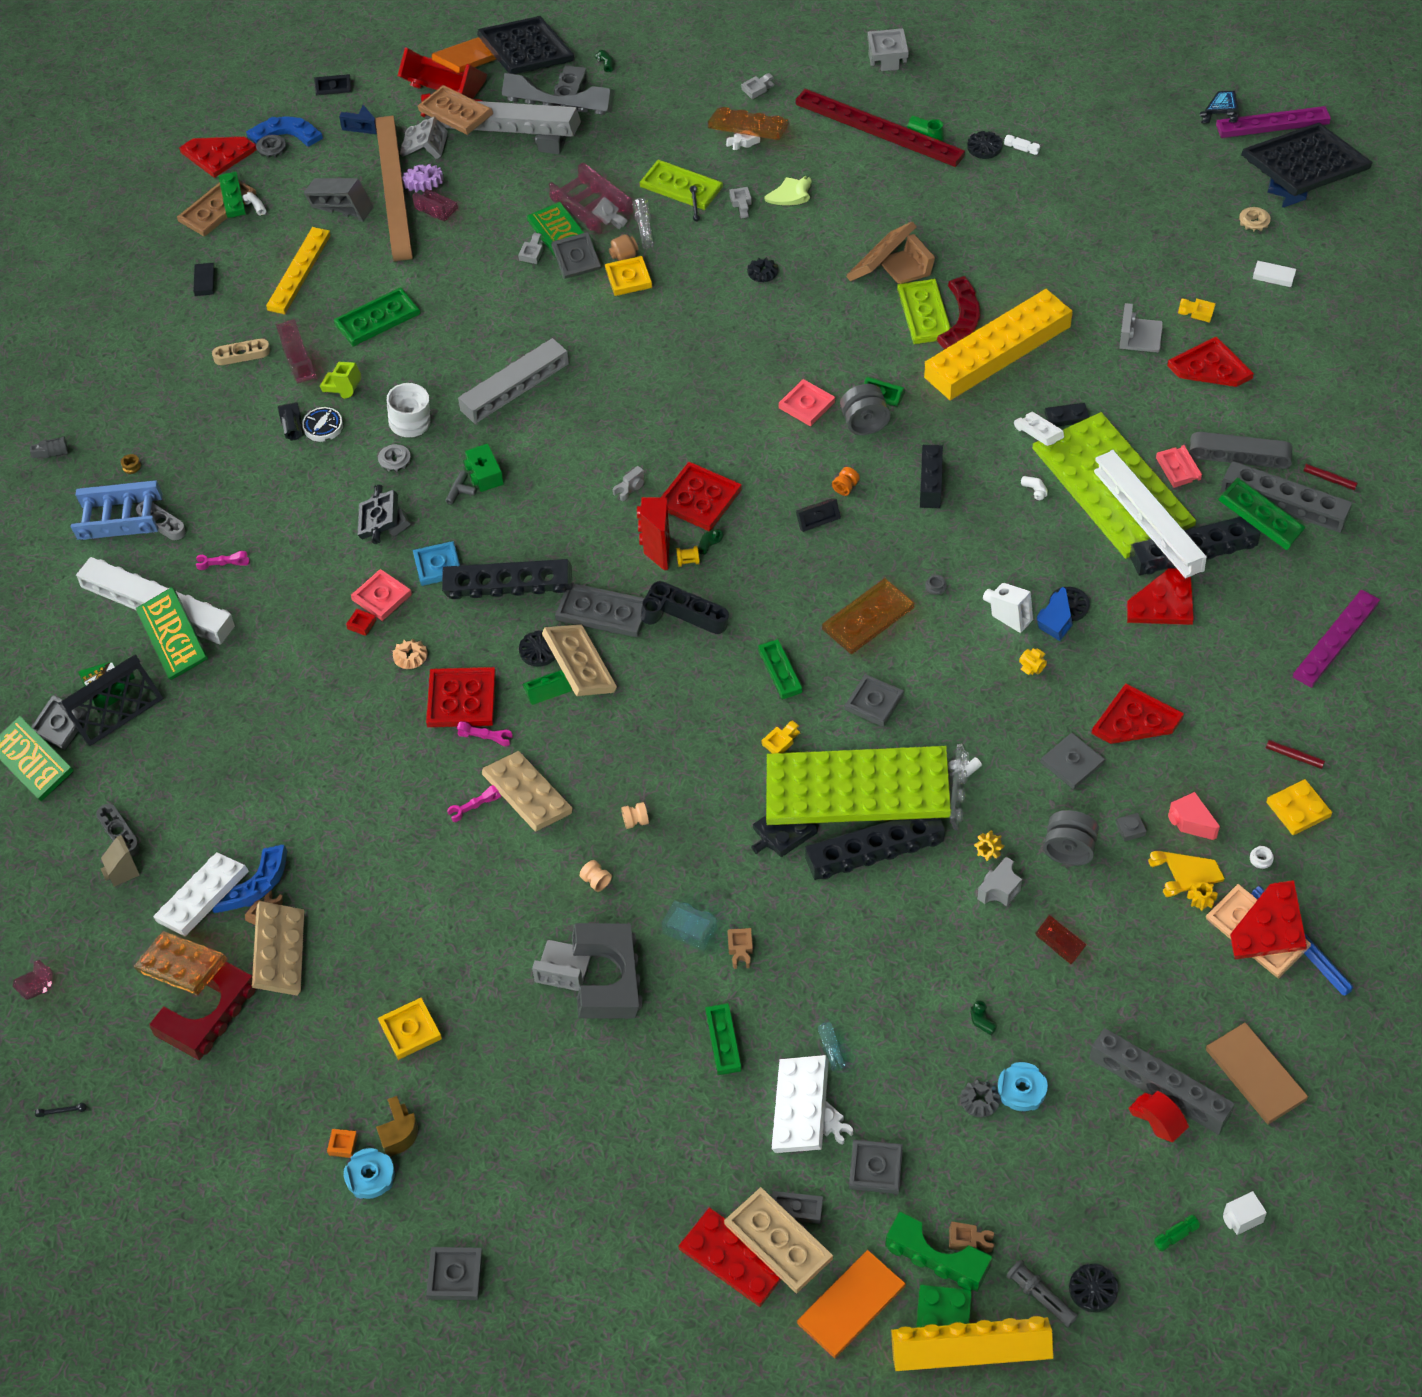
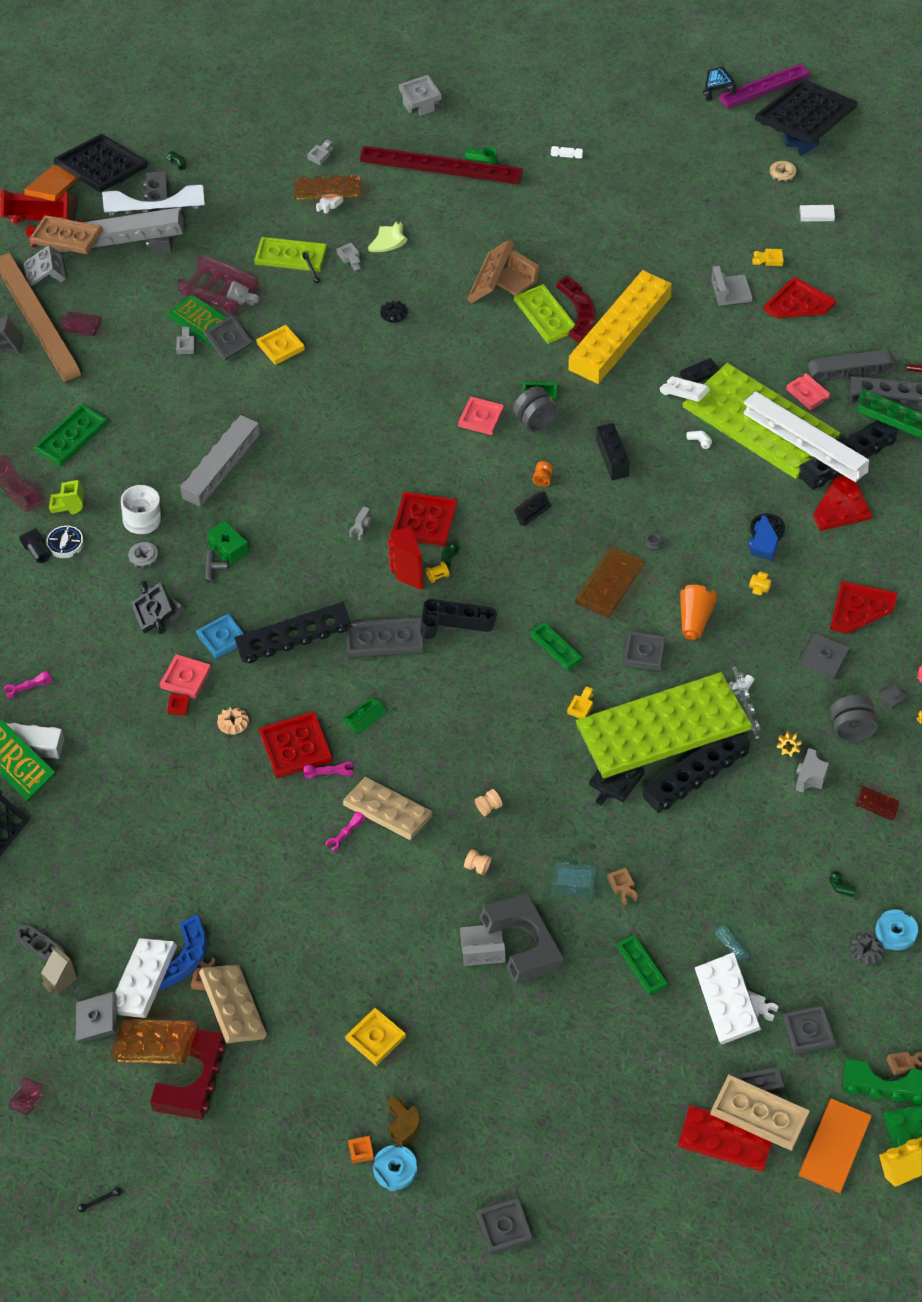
camera: 20 degrees left, 0 degrees up
lavender gear [402,164,444,192] -> none
black wheel [519,630,556,667] -> none
tan plate [542,624,617,696] -> none
medium nougat head [609,234,638,261] -> none
clear pin [632,198,654,249] -> none
black wheel [967,131,1002,159] -> none
white torso [983,583,1033,633] -> none
none -> plate [76,992,117,1043]
none -> orange cone [680,585,718,640]

